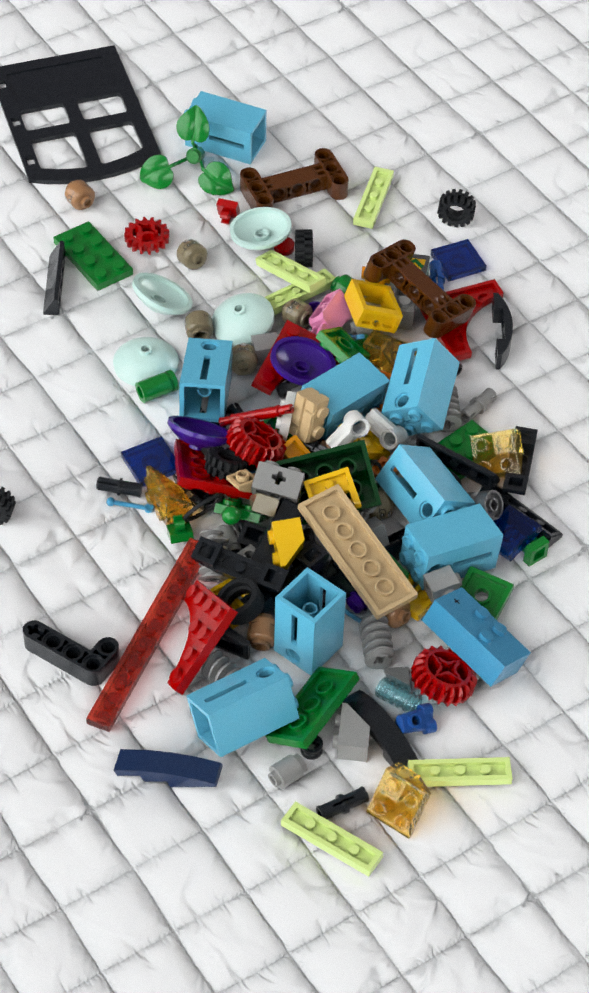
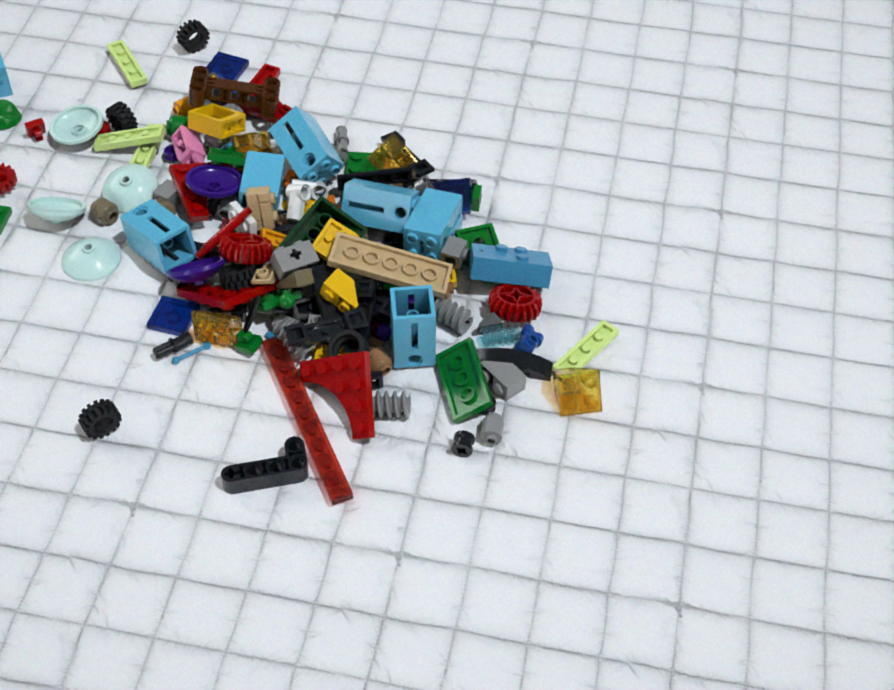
camera: 45 degrees left, 0 degrees up
dark blue slope [114,749,223,787] -> none
green piece [135,370,179,403] -> none
dark tan head [176,239,208,270] -> none
medium azure brick [186,658,299,757] -> none
reddish brown beam [240,148,349,209] -> none
yellowish green plate [281,801,383,877] -> none
dark tan head [282,298,313,328] -> none
black pin [316,786,369,819] -> none
black slope [492,293,513,369] -> none
none -> black wheel [451,430,475,457]

